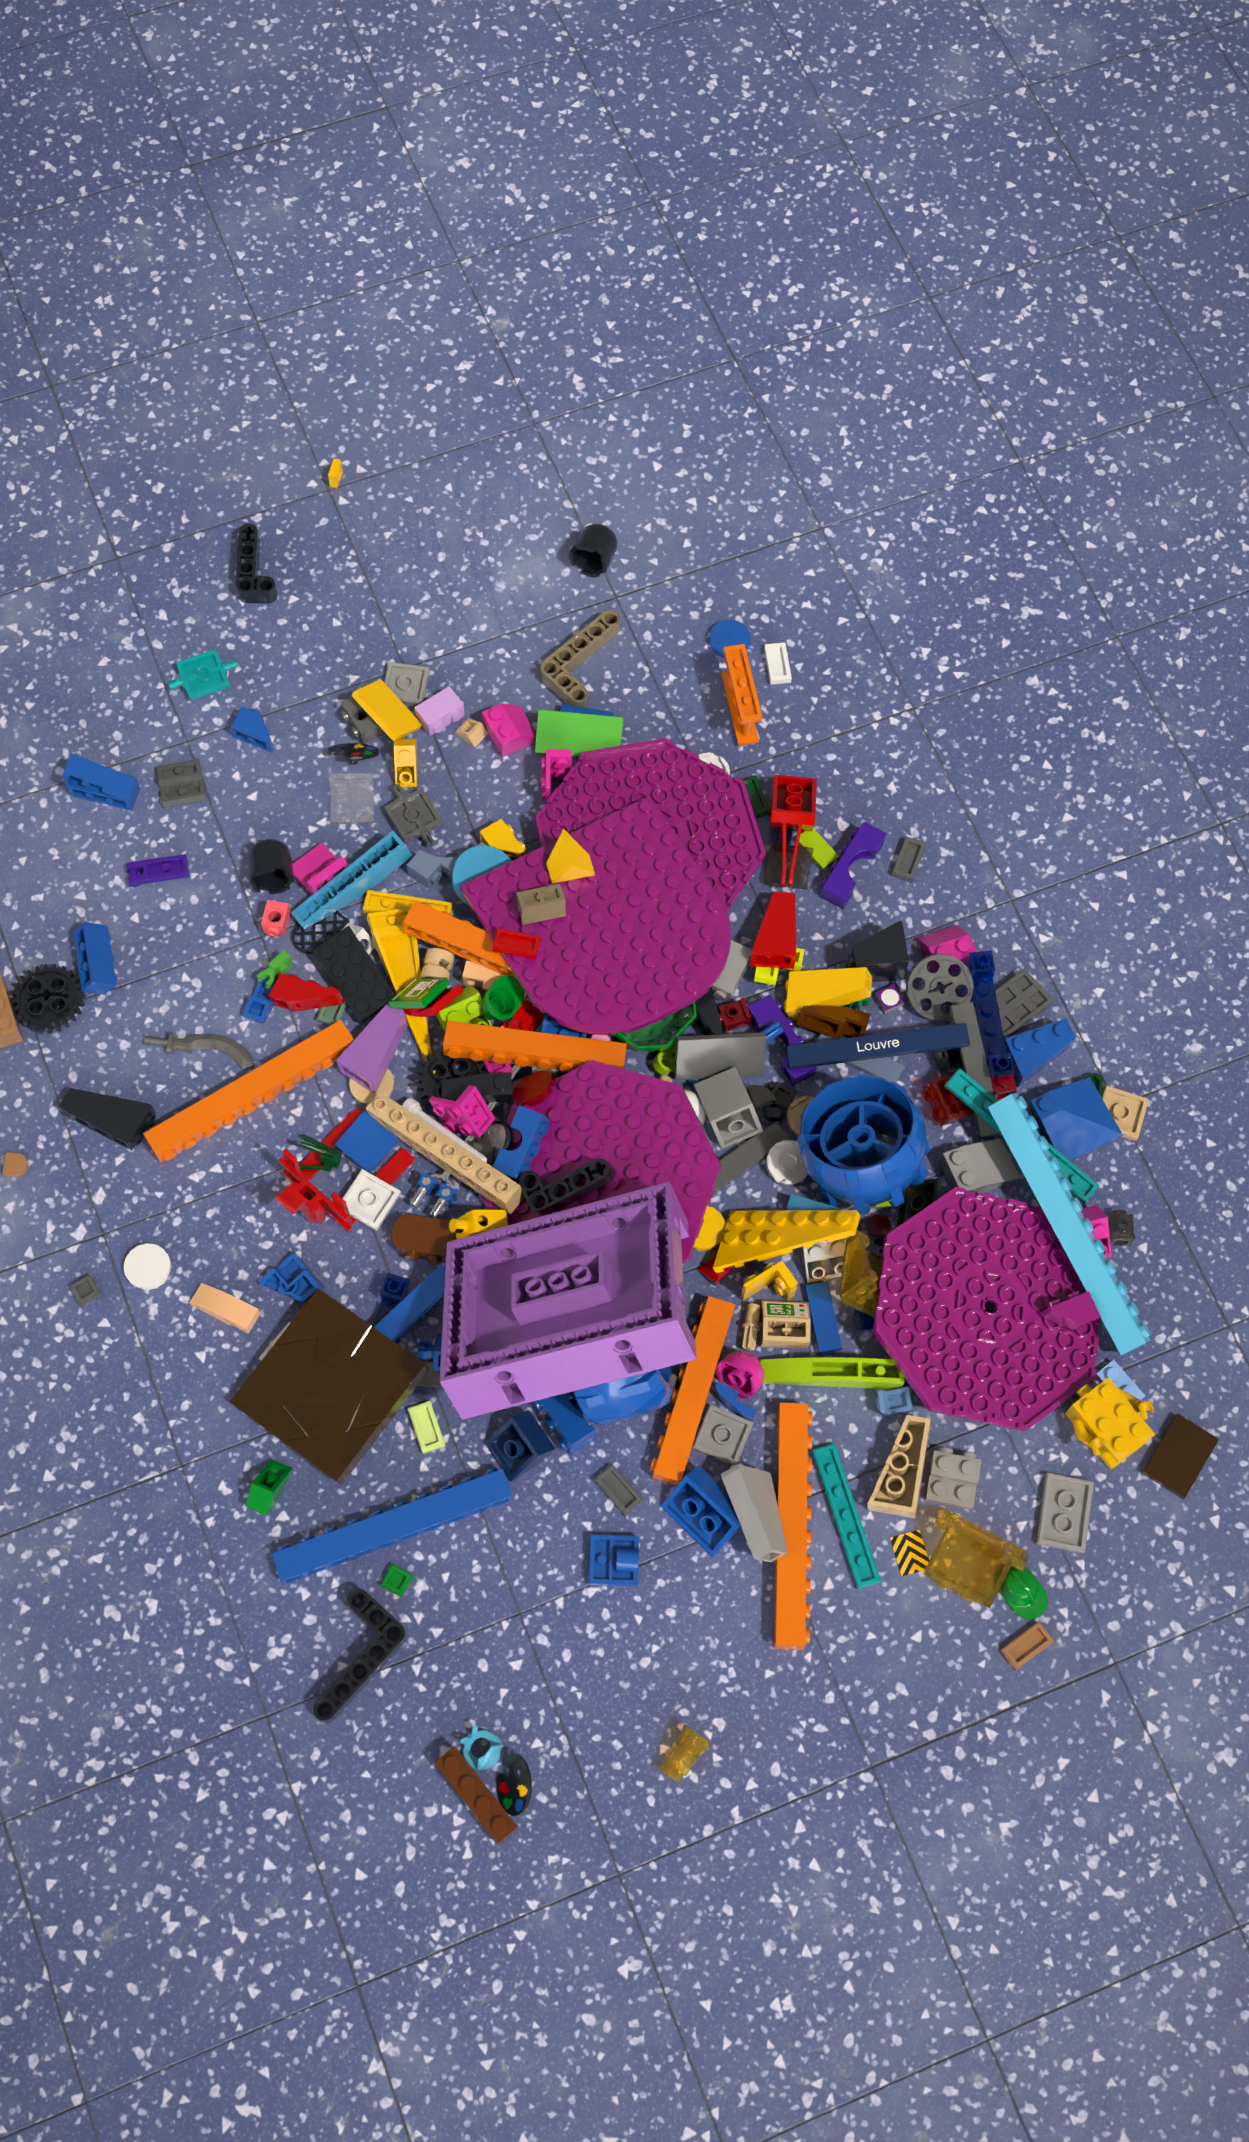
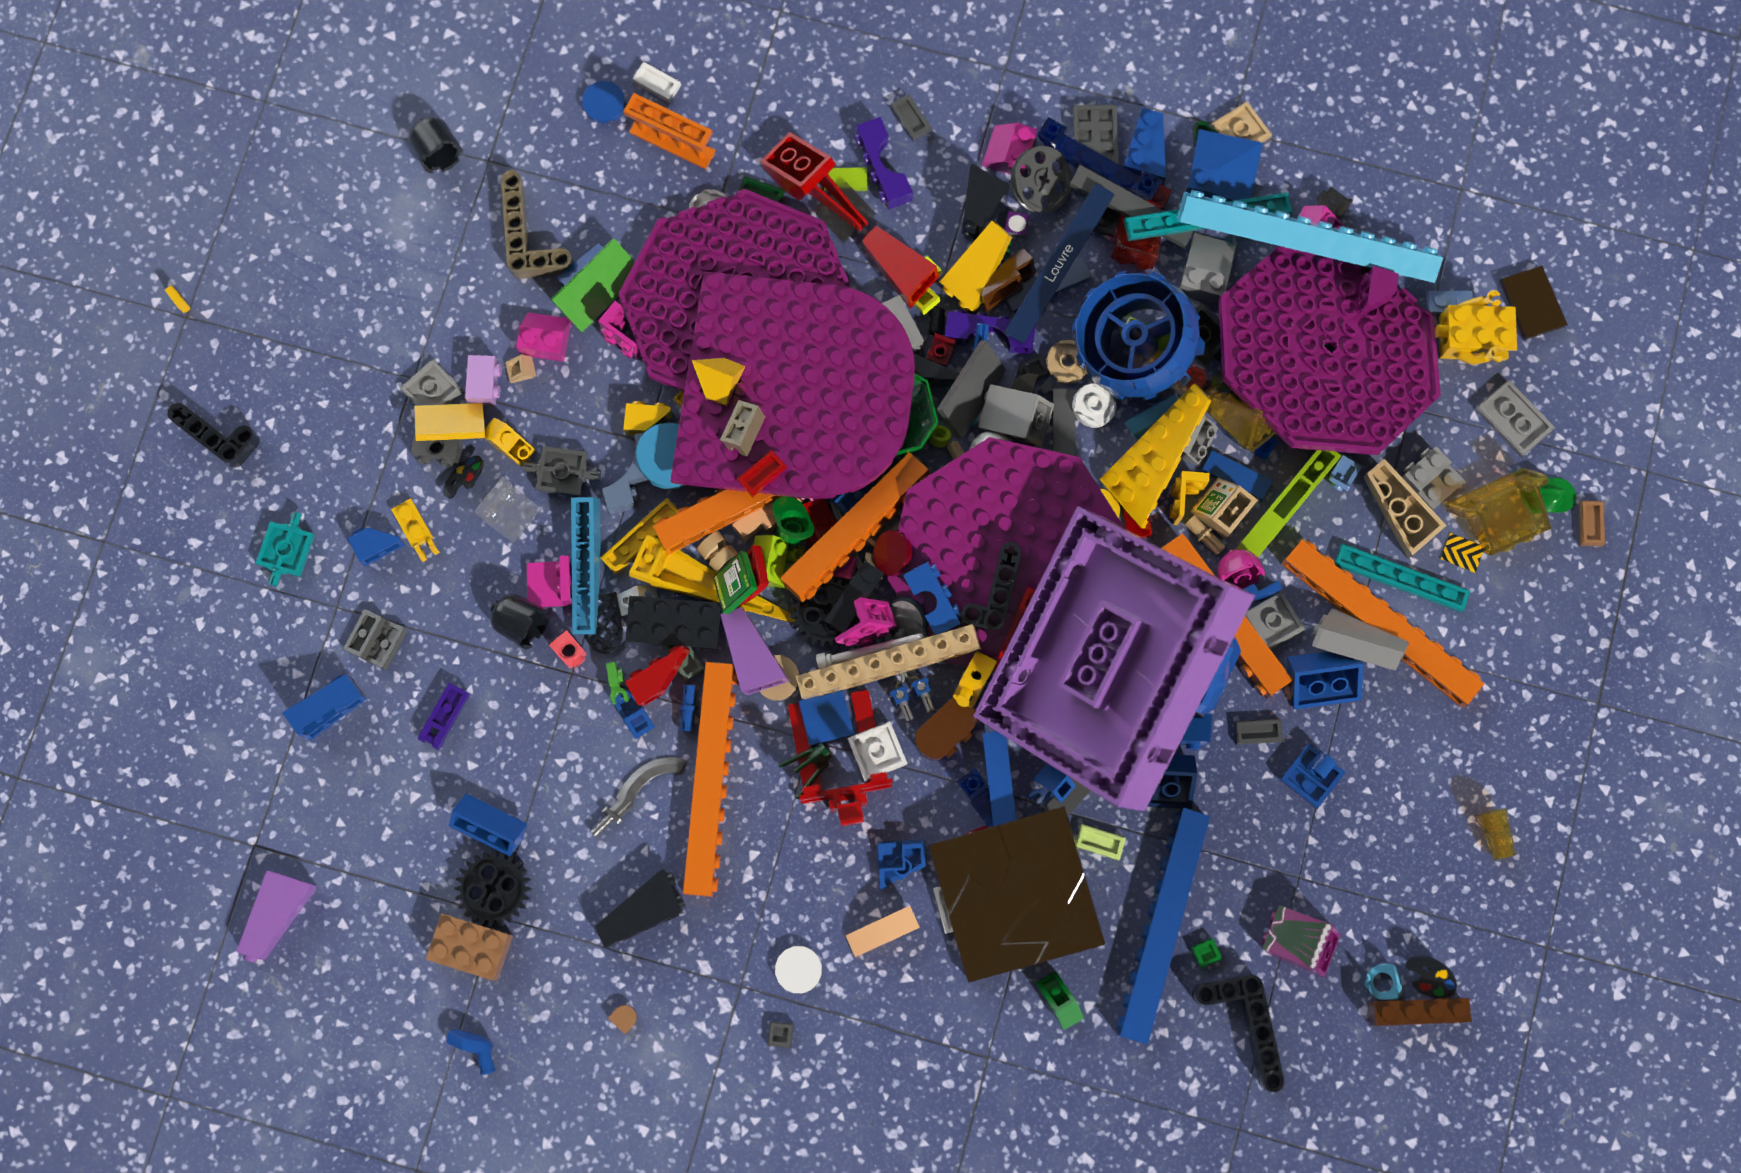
camera: 50 degrees left, 10 degrees up
none -> yellow hinge [391,498,440,562]
none -> blue pin [679,685,698,732]
none -> black piece [929,308,945,336]
none -> slope [1262,905,1341,978]

